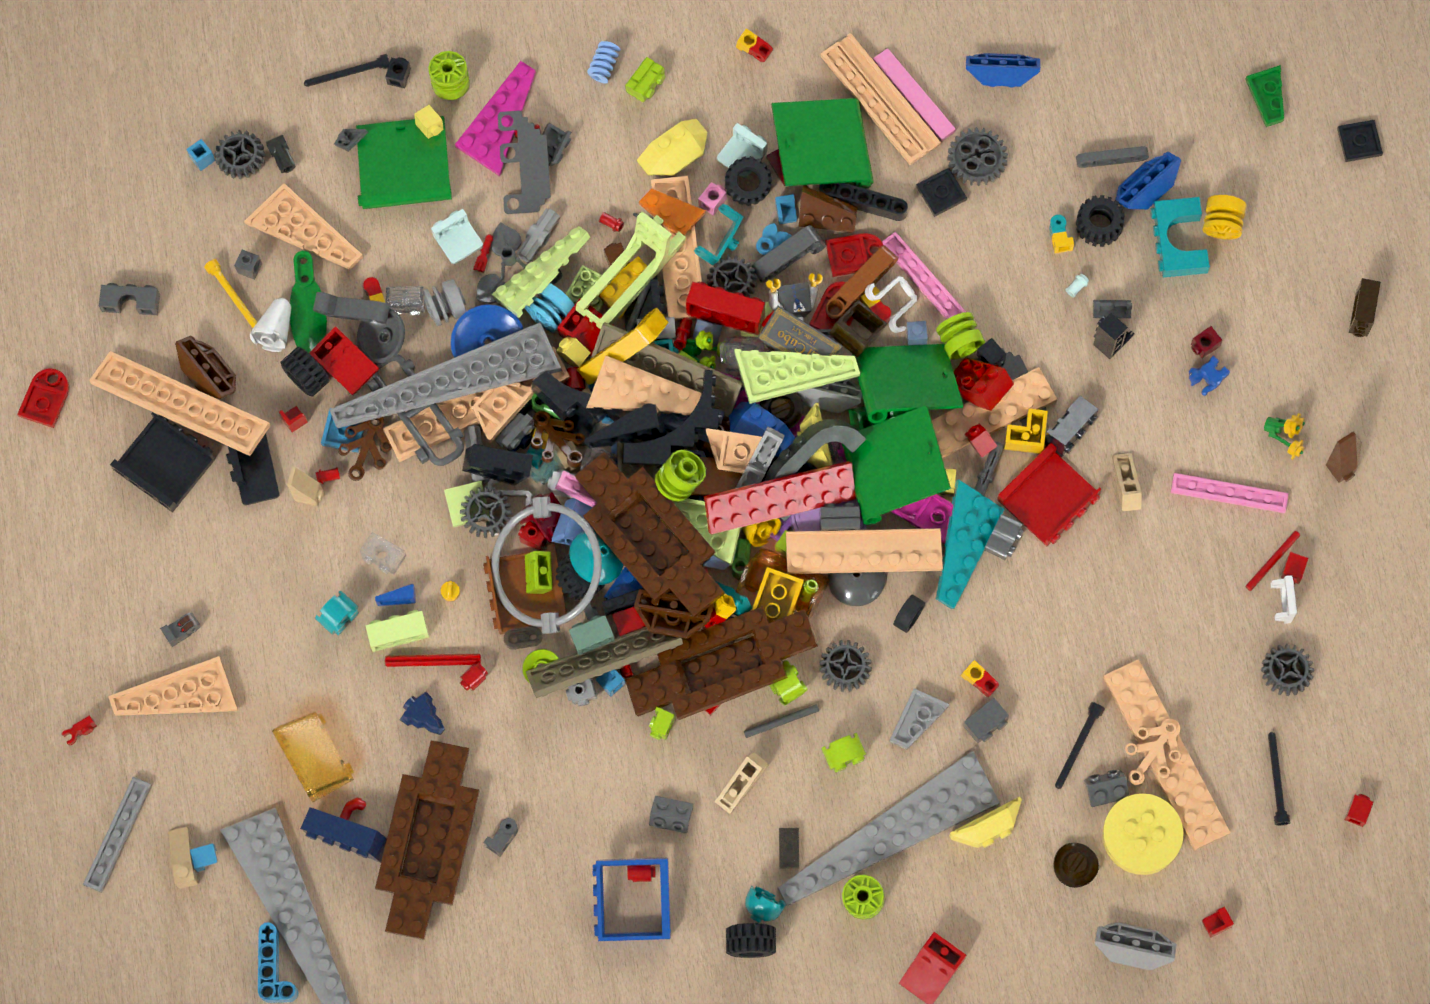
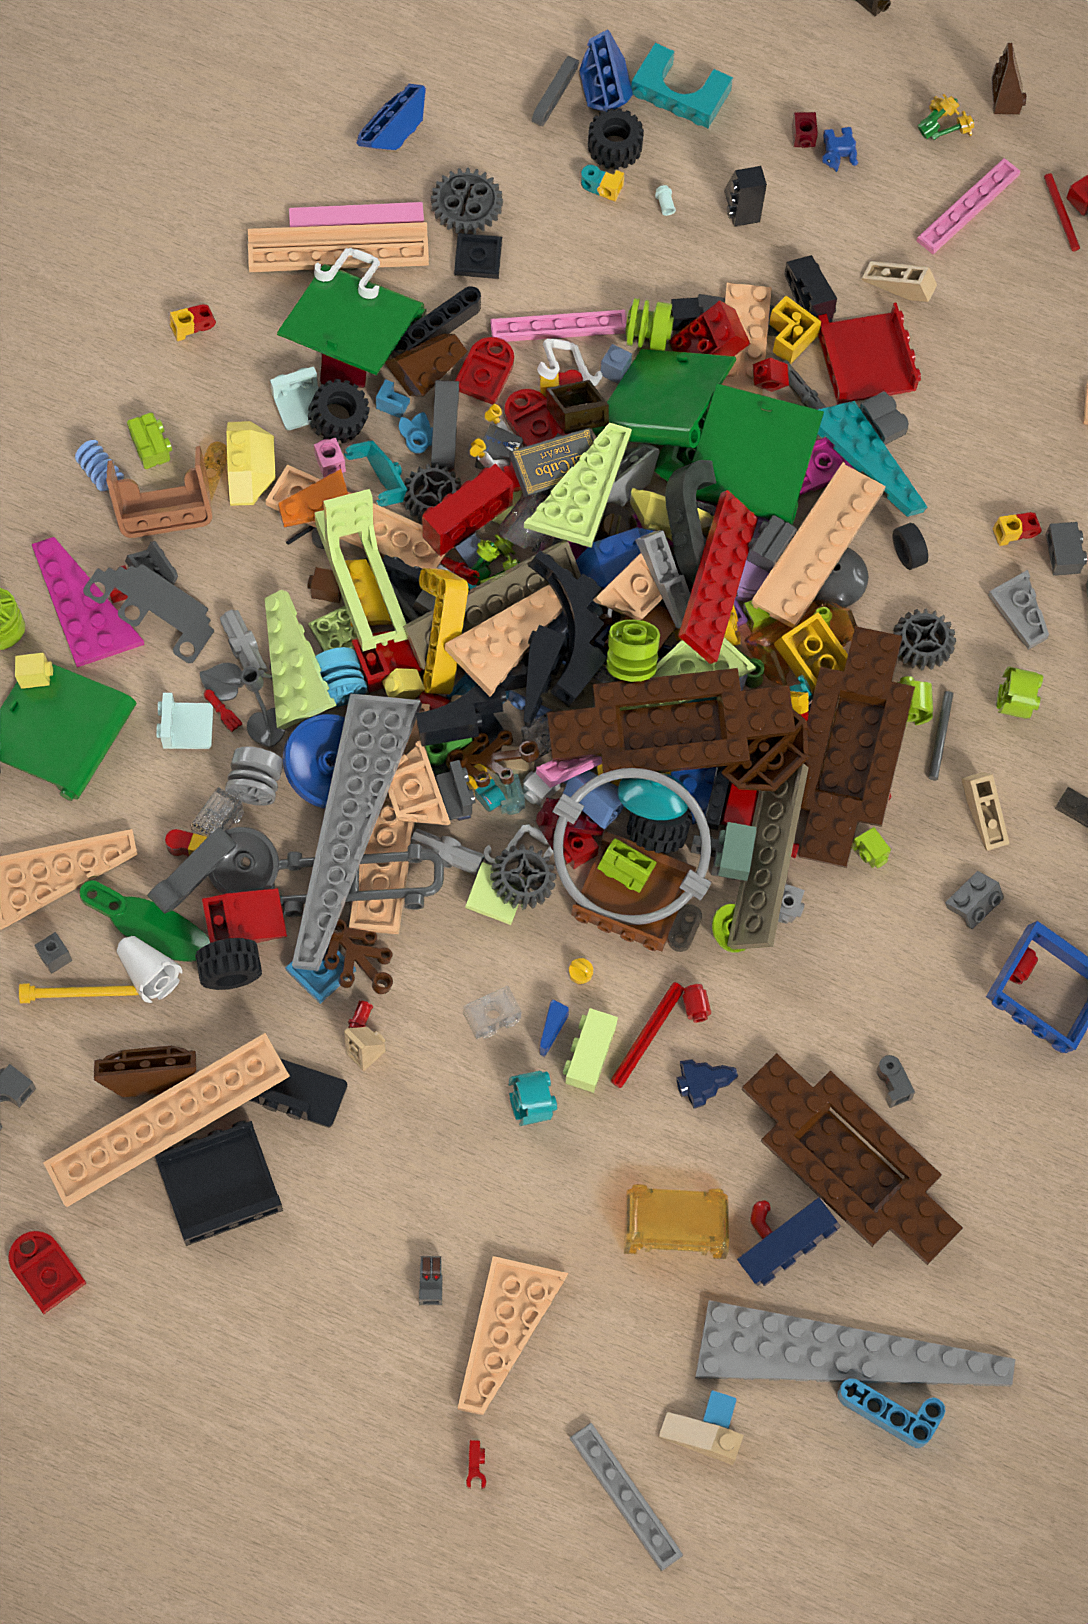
camera: 65 degrees left, 5 degrees down
red panel [279,406,308,433] -> none
black wedge [462,444,533,486] -> none
dark azure panel [596,669,625,697] -> none
red pin [599,212,624,232] -> none
dark orange piece [826,245,899,319] -> none
dark grey hinge [1093,300,1132,319] -> none
yellow wheel [1202,195,1246,240] -> none
none -> nougat windscreen [106,446,212,538]
none -> clear yellow beam [203,442,227,500]
none -> white piece [314,248,380,299]

